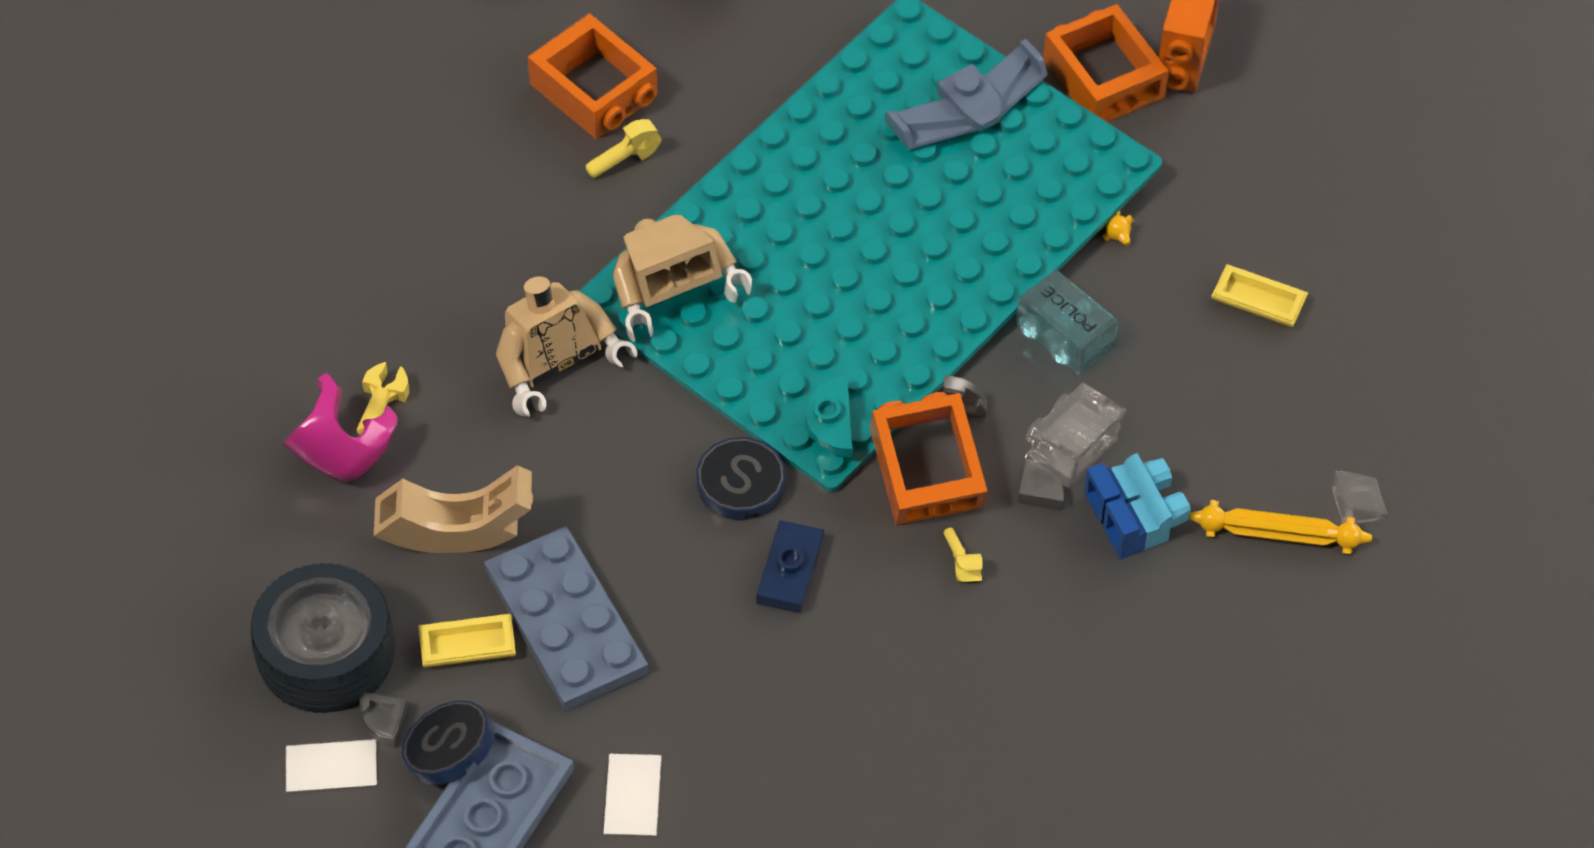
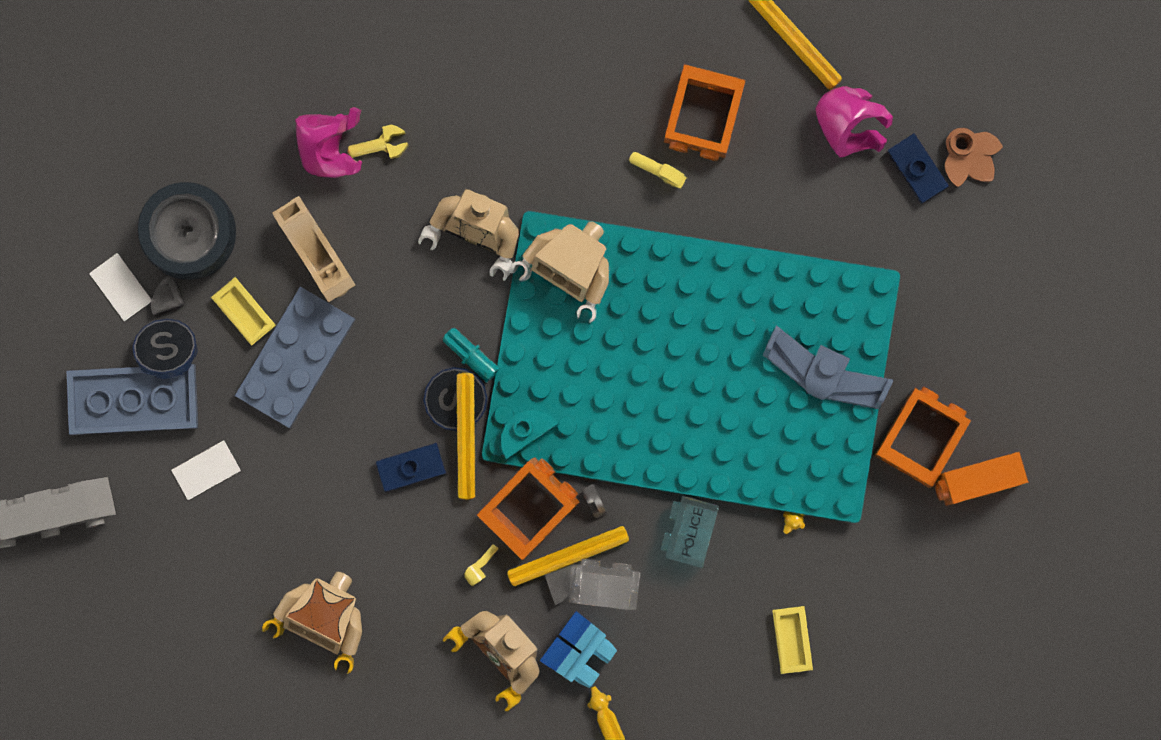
camera: 65 degrees right, 30 degrees up
none -> torso [262,572,362,674]
none -> teal axle [442,328,500,383]
none -> tan torso [443,611,539,711]
none -> yellow axle [457,373,475,499]
none -> yellow axle [507,526,629,586]

